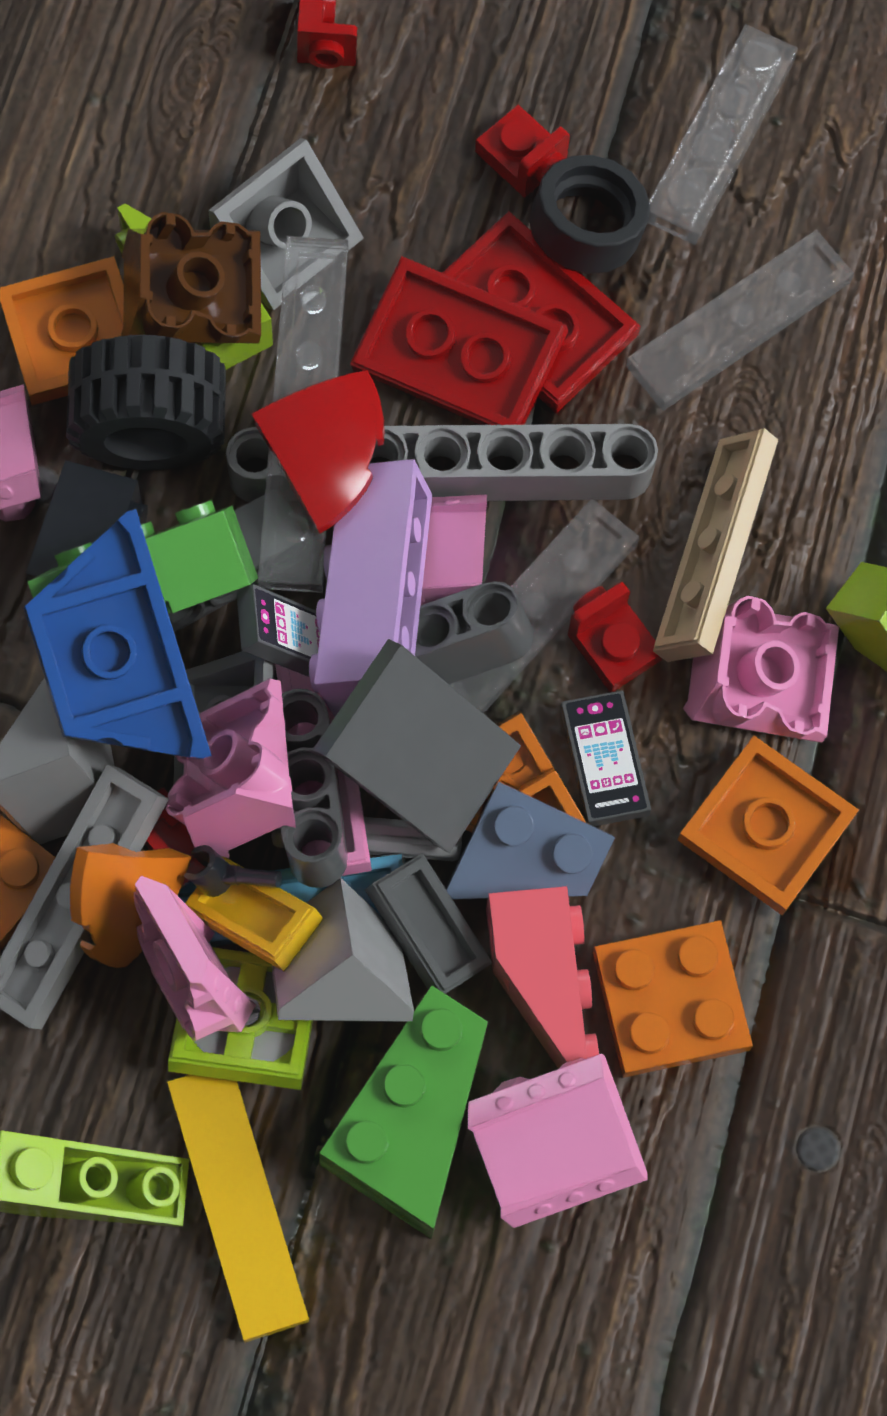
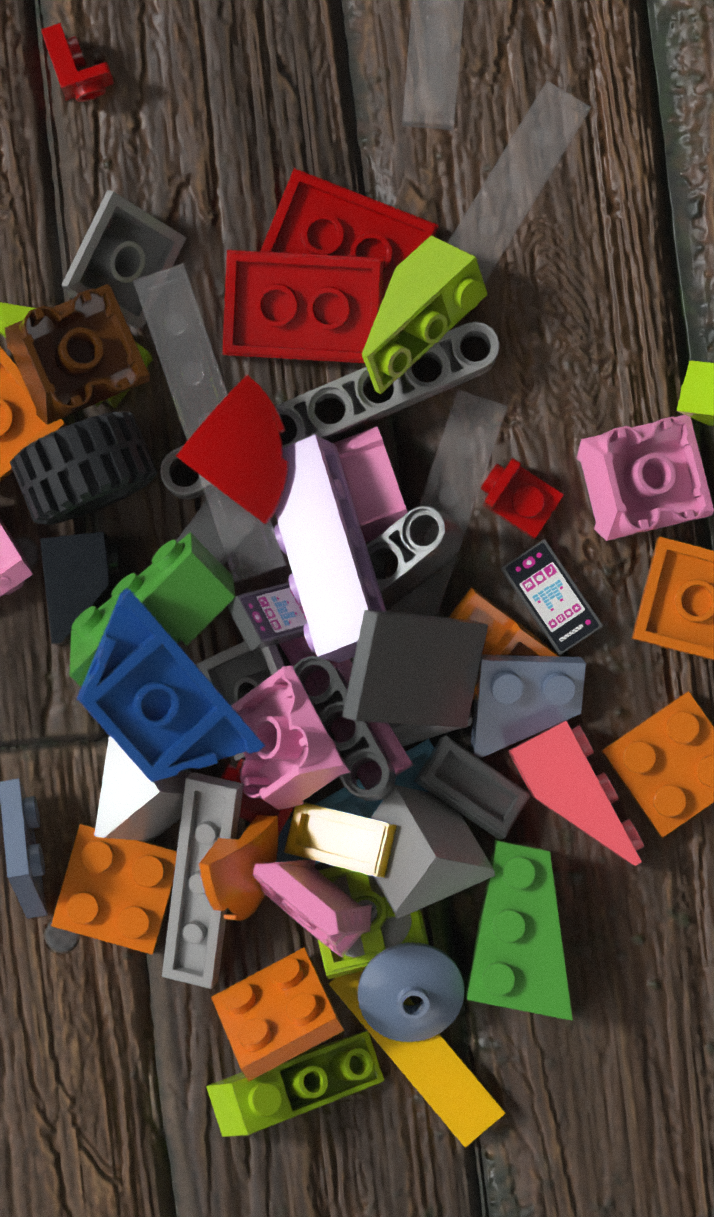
camera: 10 degrees left, 15 degrees up
black hand [184,845,282,897] -> none
bright pink slope [468,1054,647,1228] -> none
red bracket [475,104,570,198] -> none
black tyre [529,155,650,273] -> none
tan tile [653,428,778,662] -> none
none -> orange plate [211,947,344,1081]
none -> sand blue dish [358,942,464,1042]
none -> lime slope [362,236,488,394]

